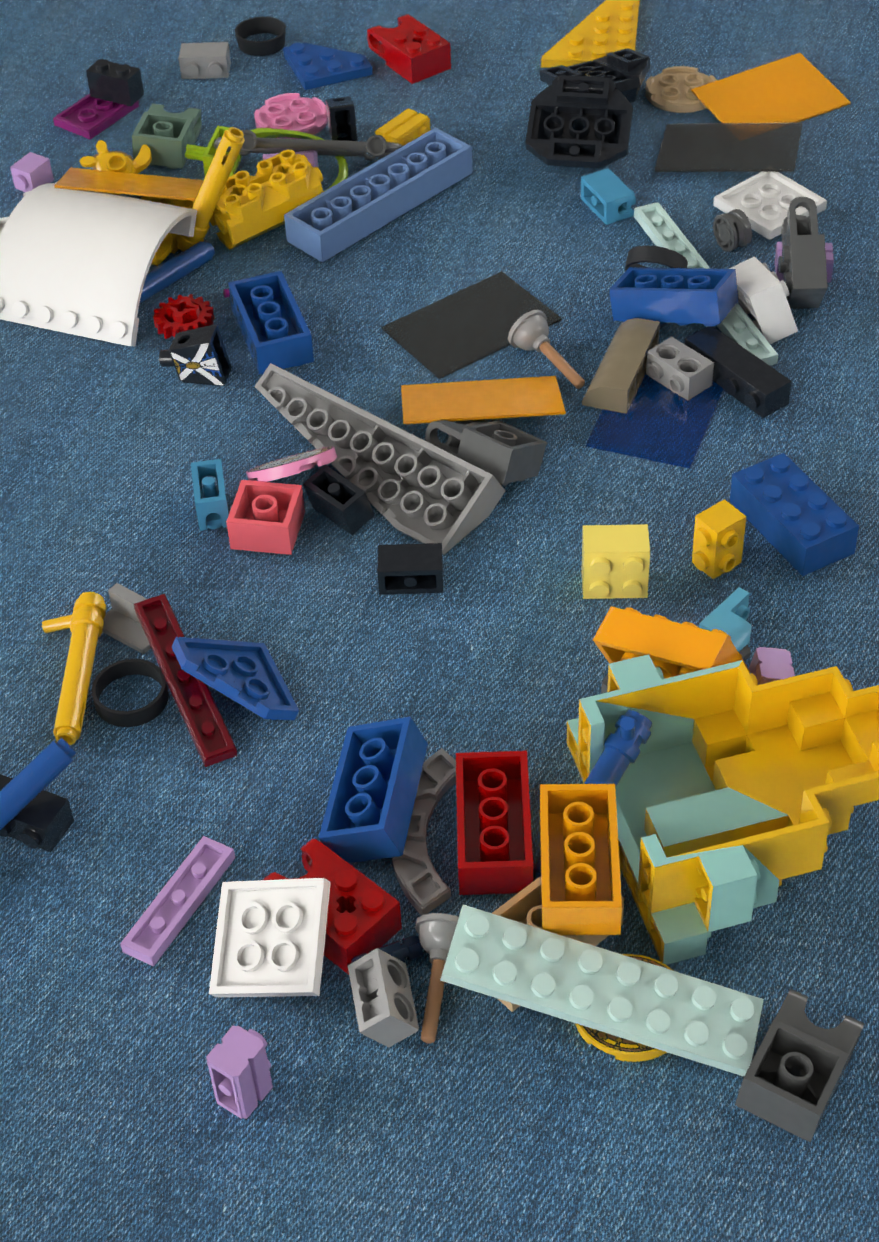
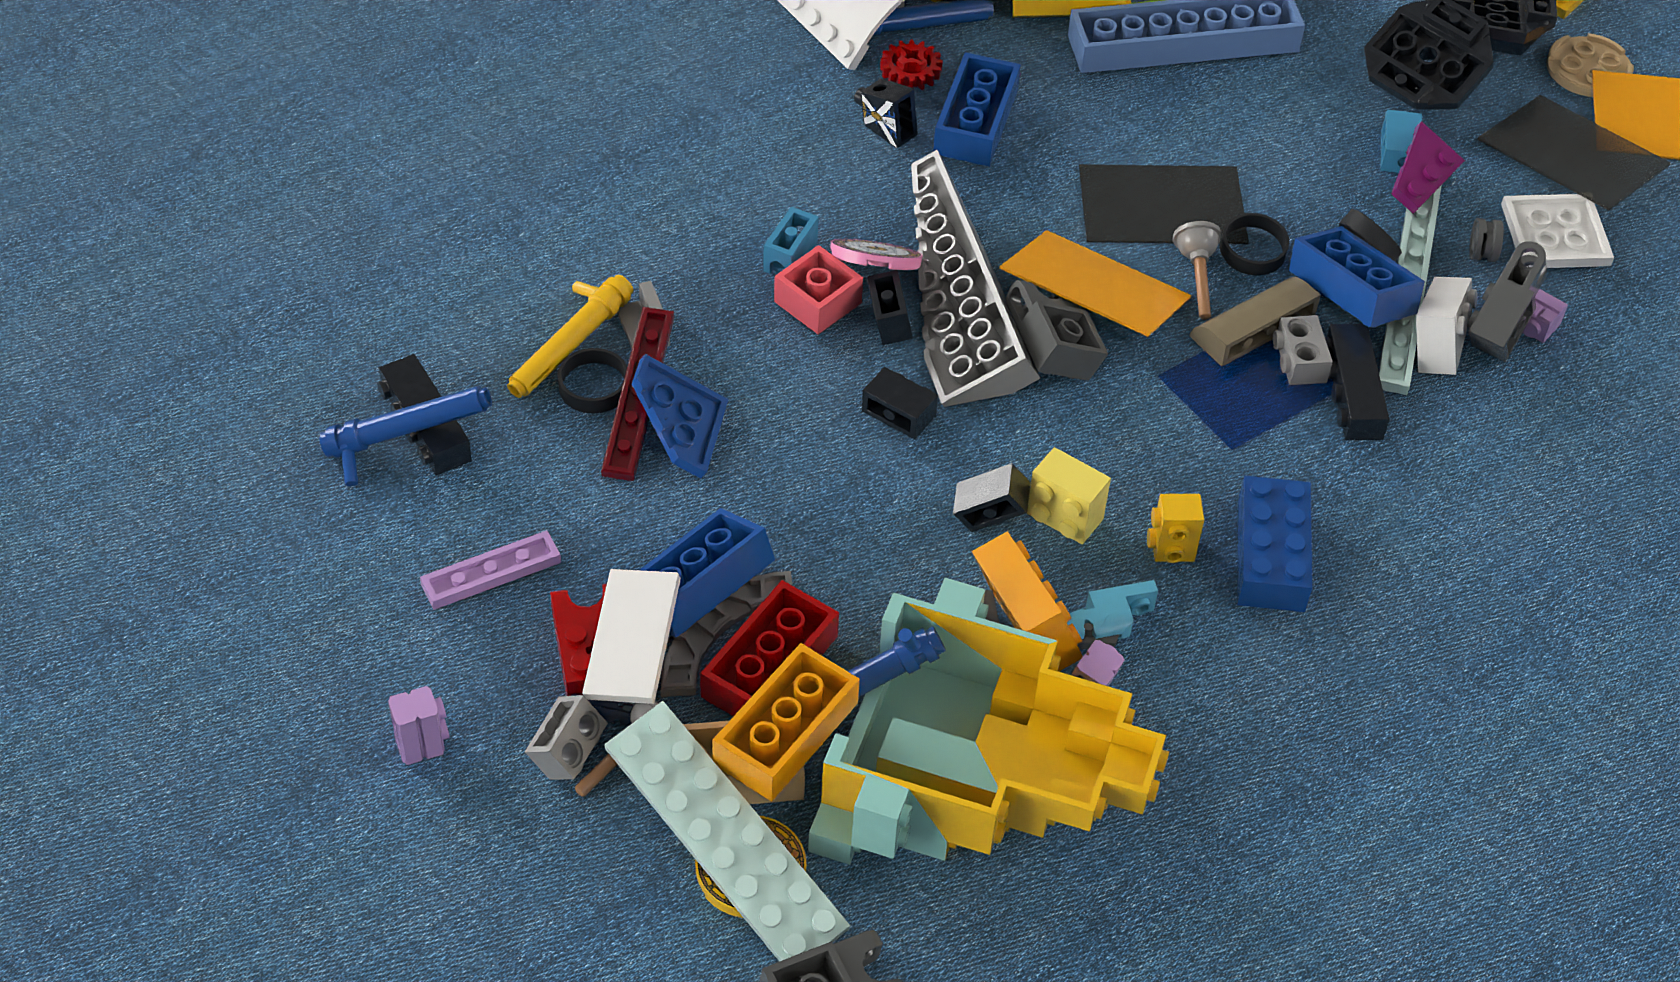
camera: 30 degrees right, 5 degrees up
white plate [209,878,331,998] -> none
none -> white tile [582,569,681,704]
none -> black brick [953,463,1030,532]
none -> black tyre [1220,213,1289,276]
none -> magenta wing [1391,121,1465,214]

